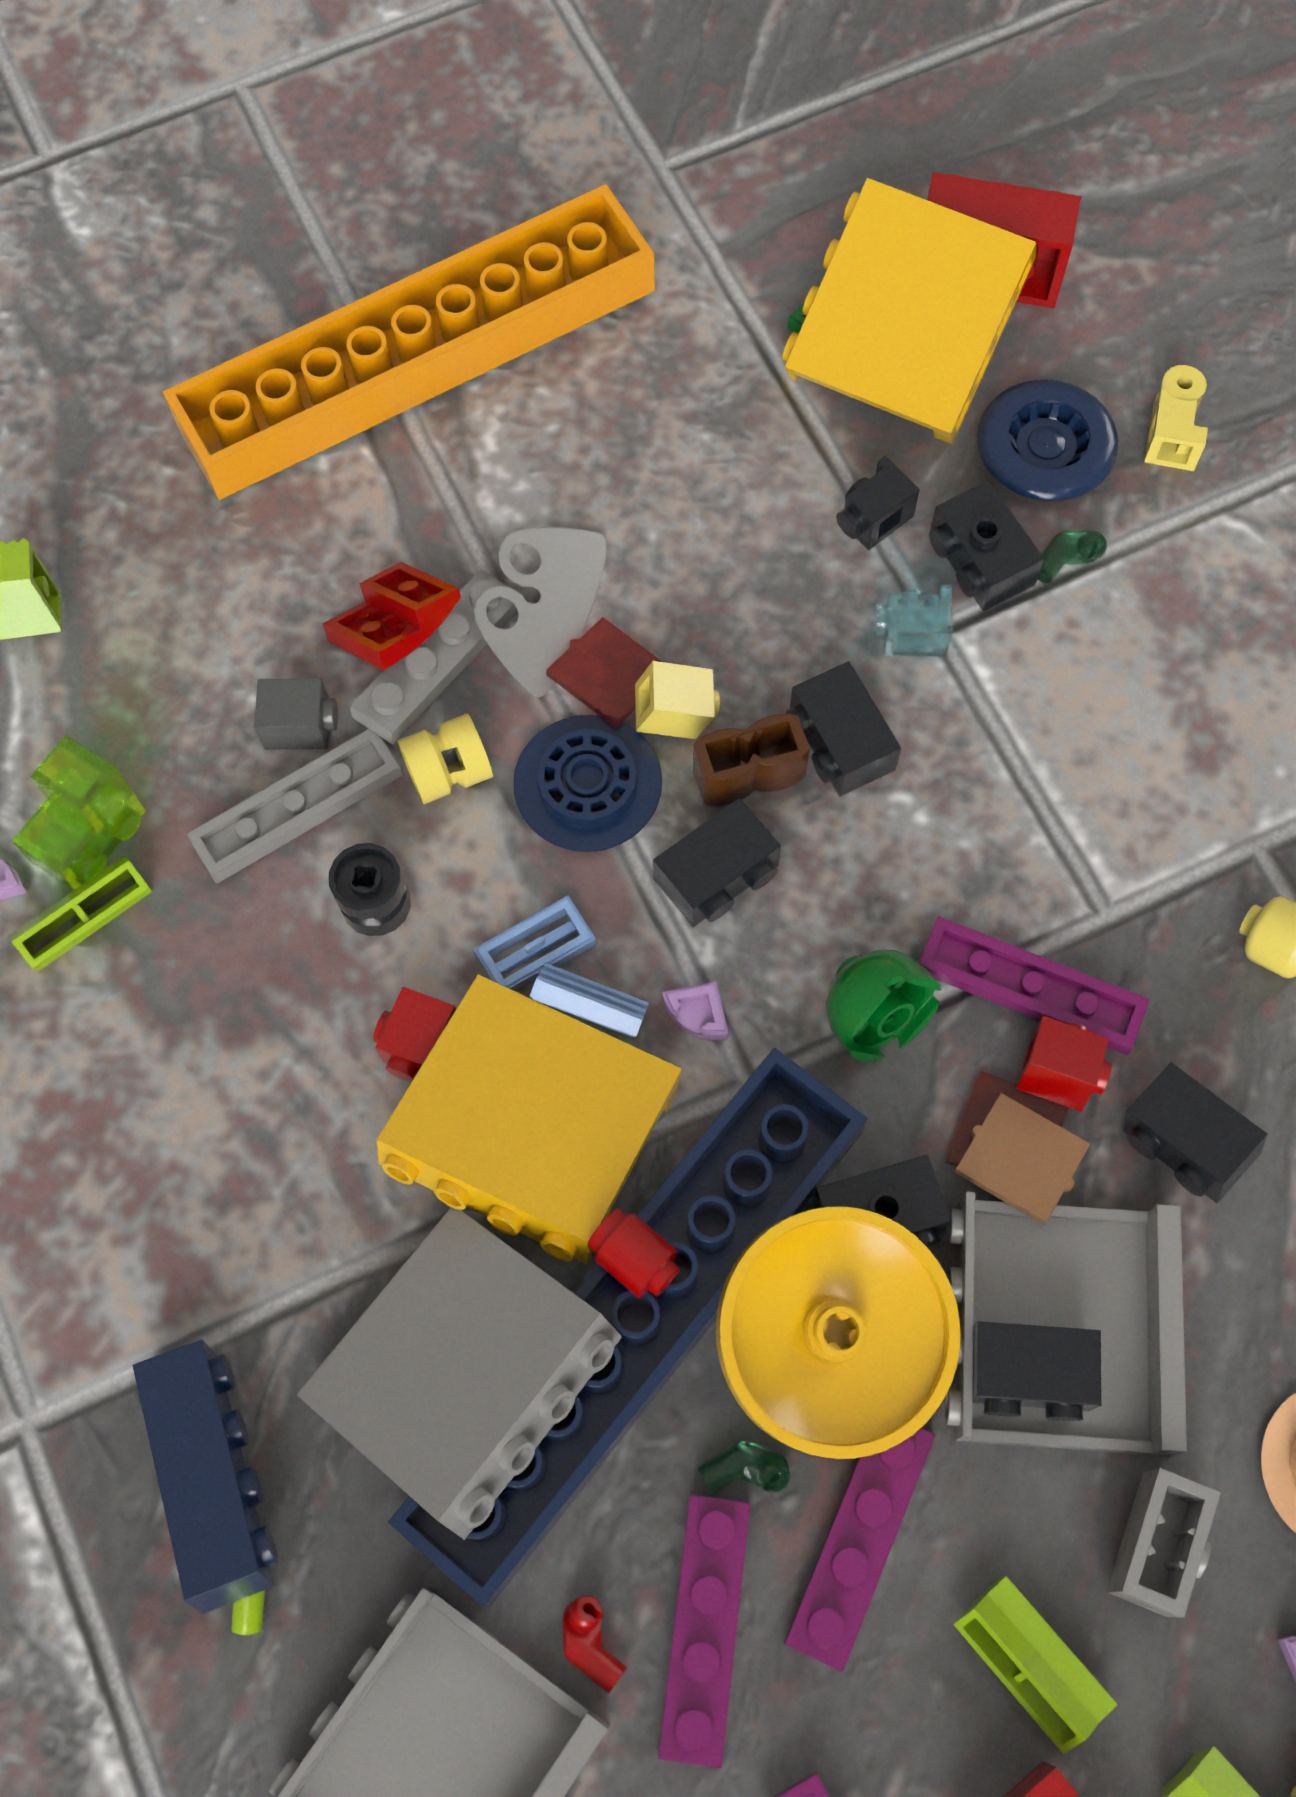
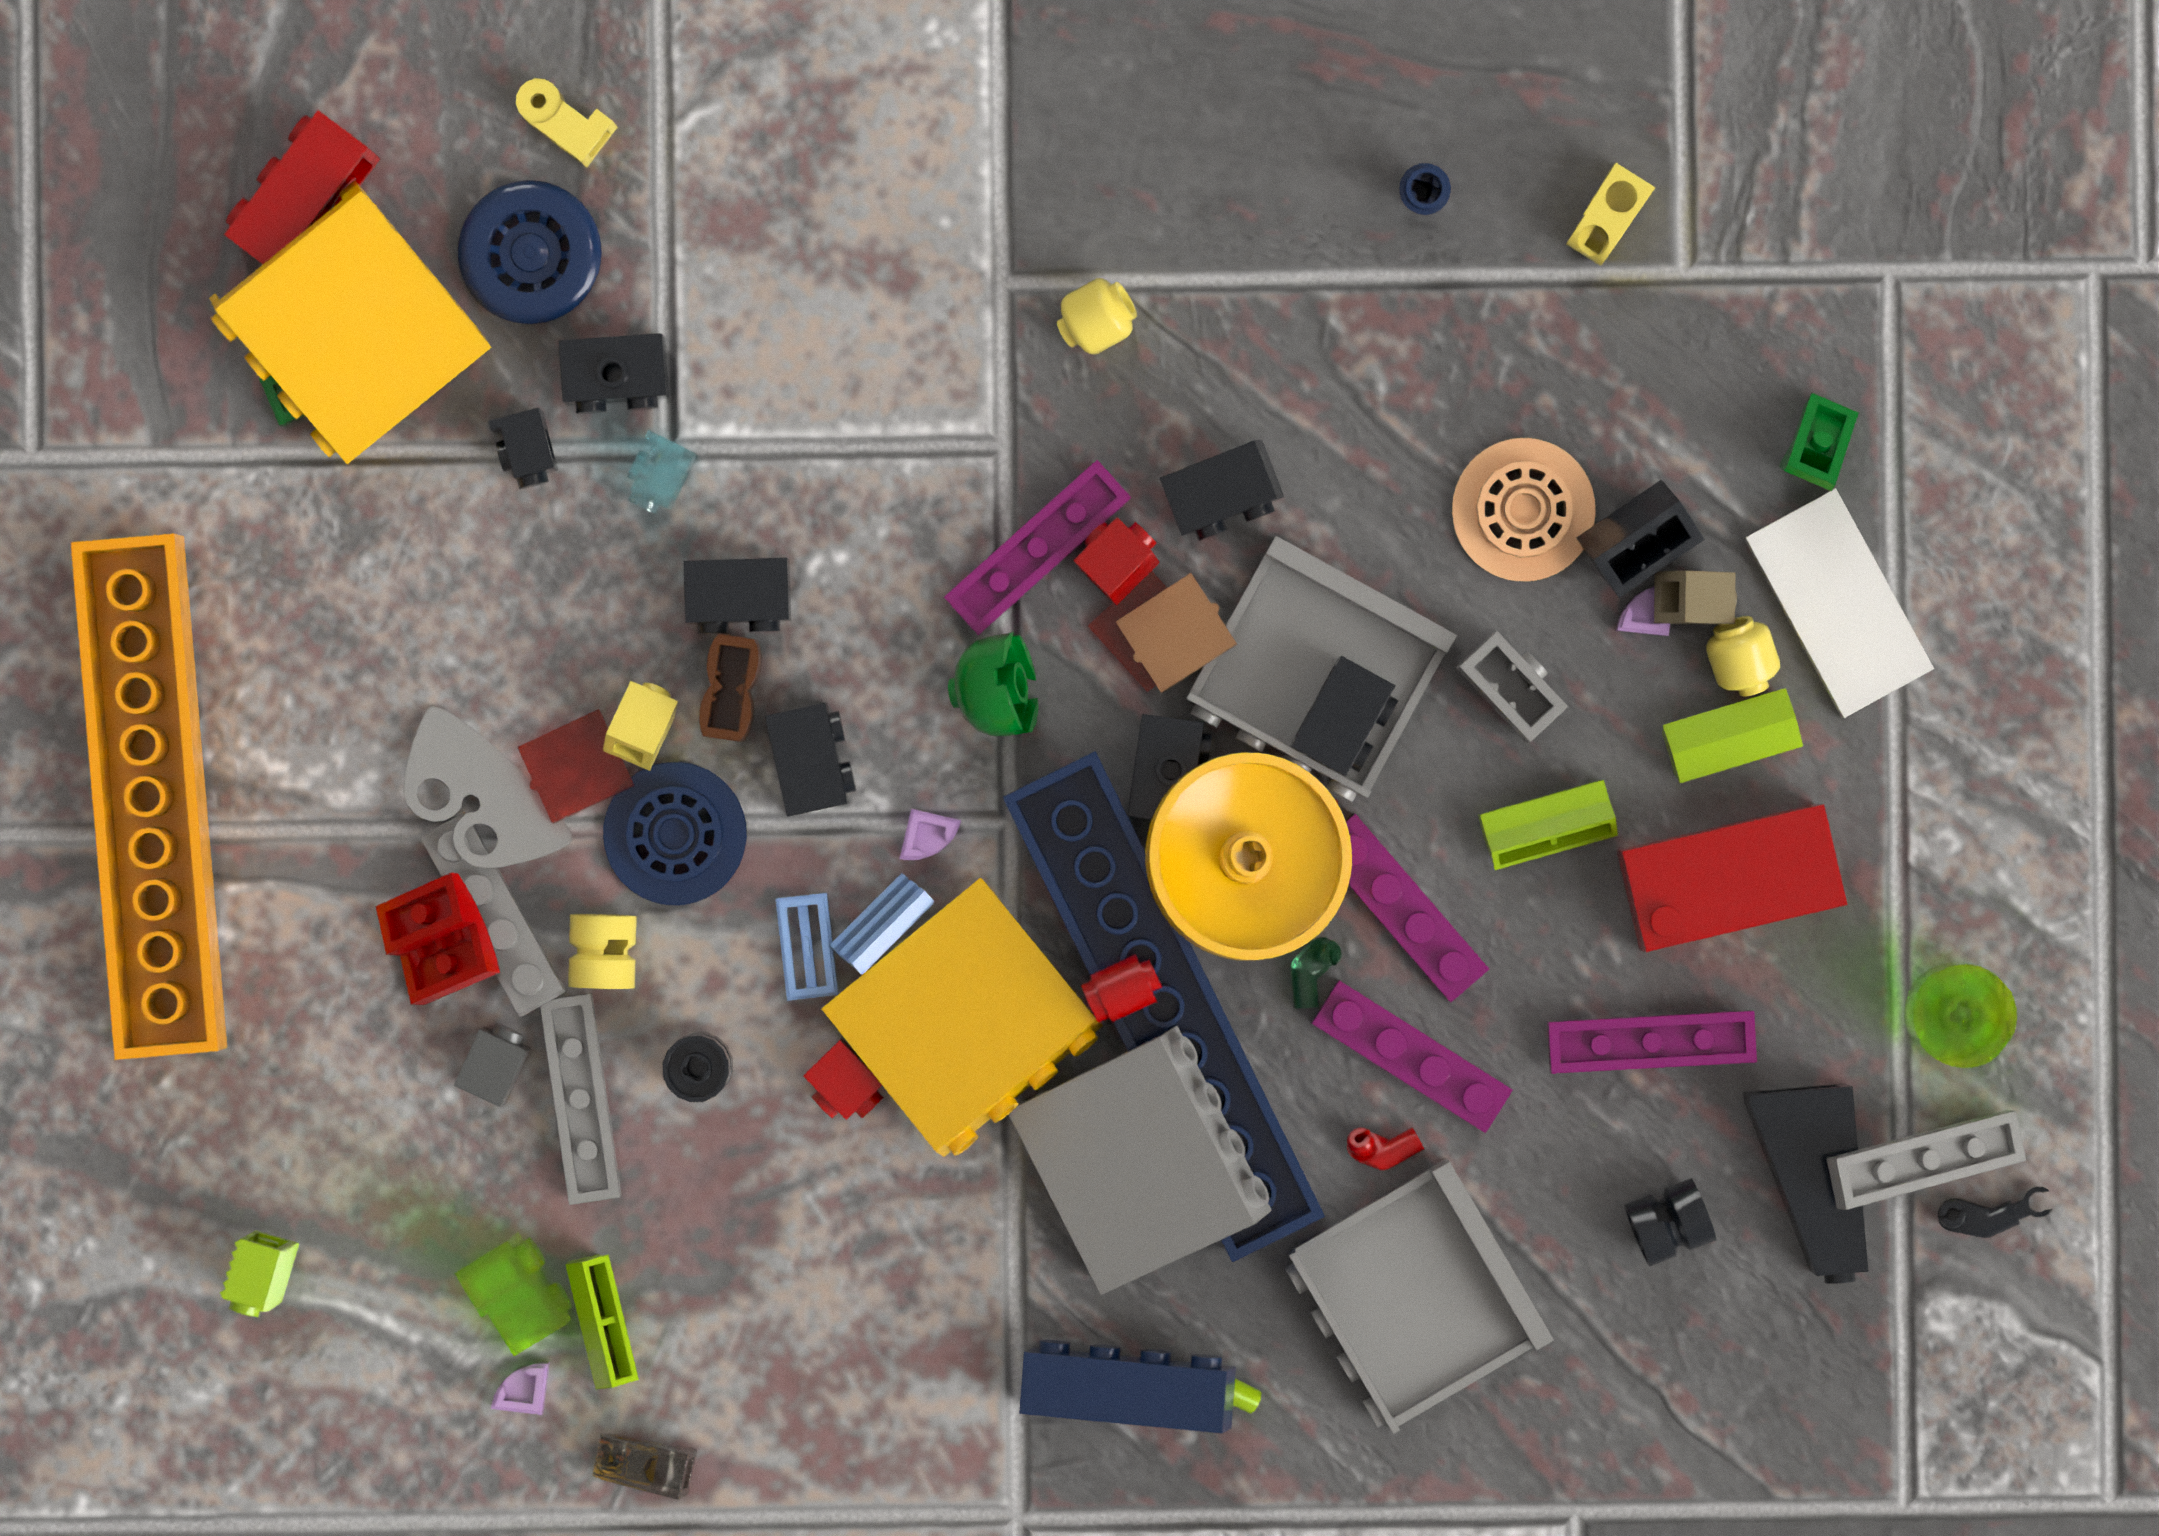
camera: 75 degrees left, 20 degrees up
clear green arm [1038,530,1107,583] -> none

